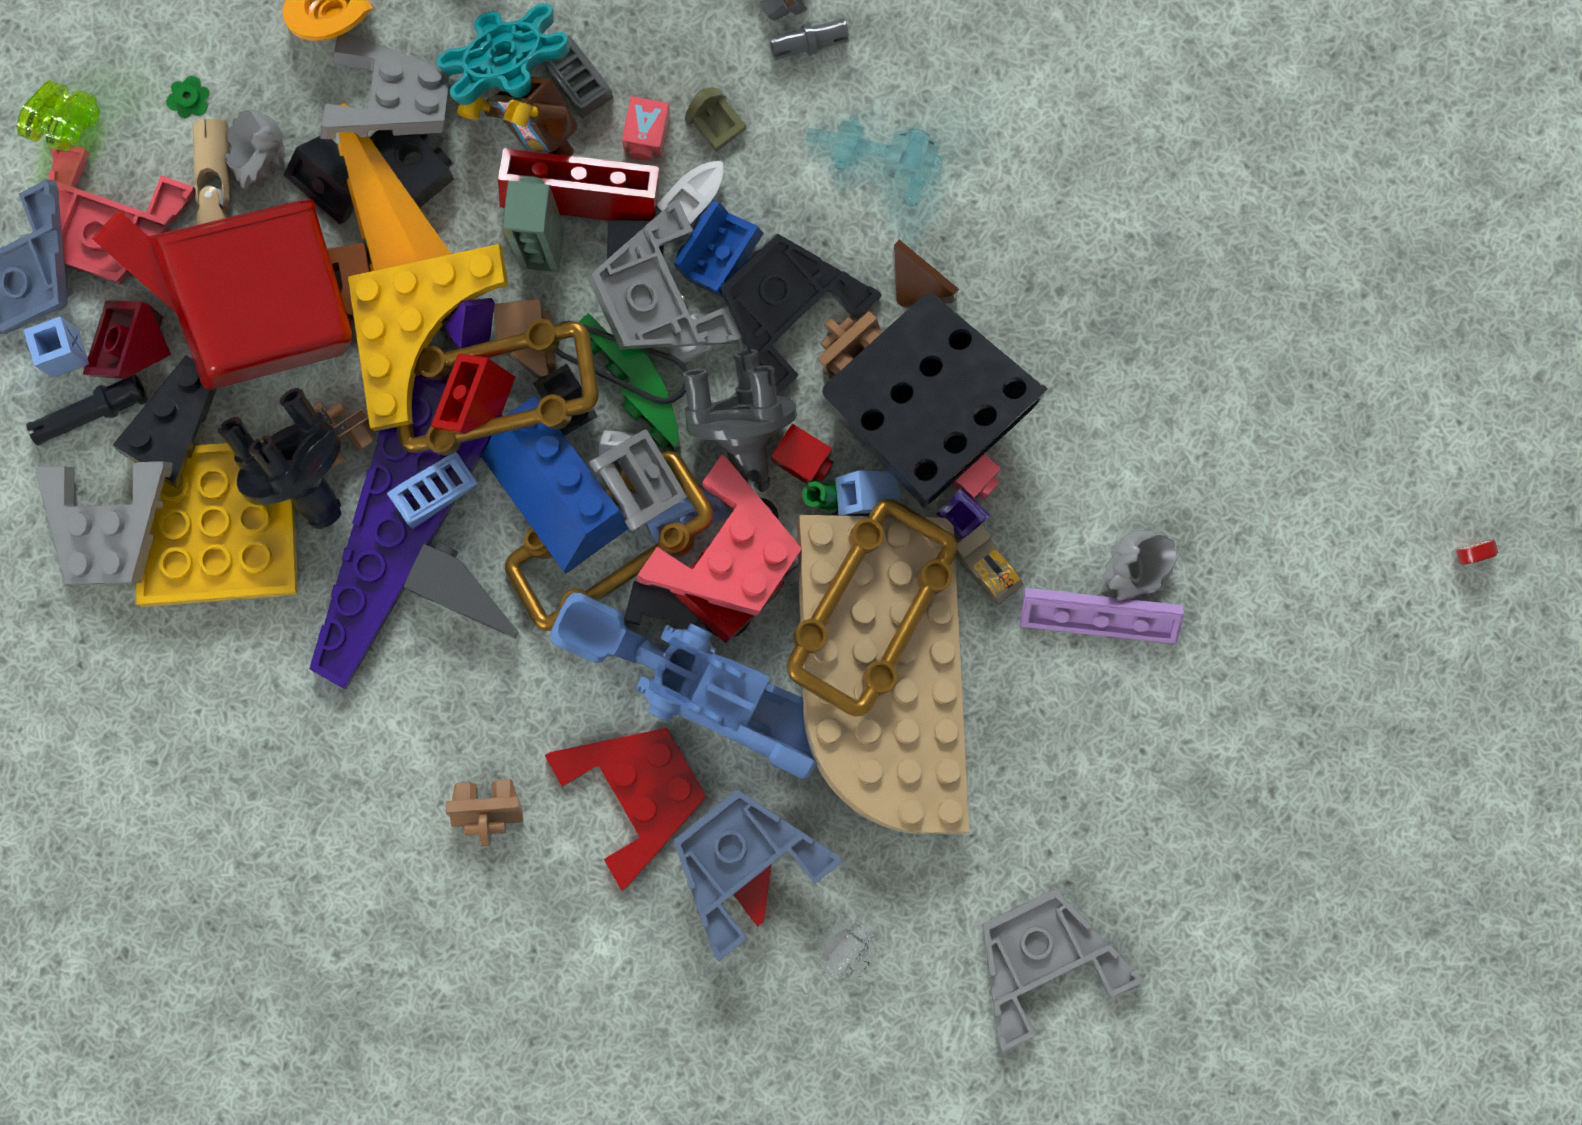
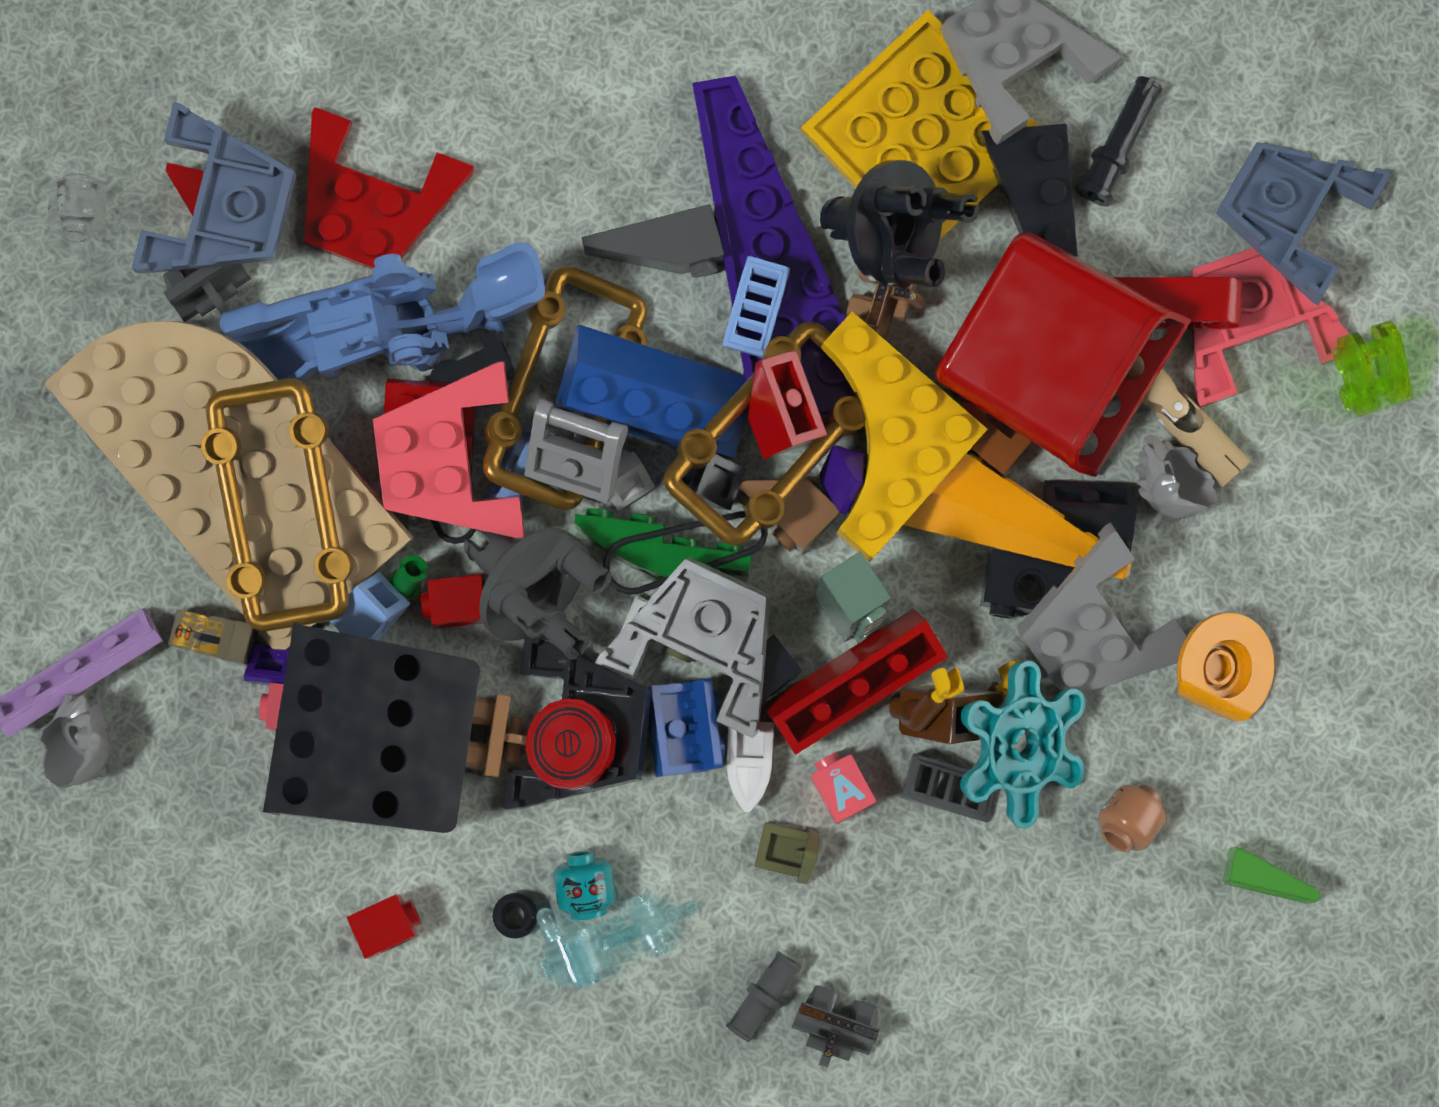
camera: 140 degrees right, 0 degrees up
light blue brick [24,316,89,377] -> none
dark red slope [83,301,171,379] -> none
green plant [166,76,210,118] -> none
medium nougat hips [446,779,523,846] -> none
reddish brown slope [893,239,959,307] -> none
none -> dark grey hips [163,264,251,322]
none -> red brick [346,894,422,959]
none -> black plate [492,893,538,939]
none -> red tile [525,698,616,790]
none -> teal head [553,850,616,920]

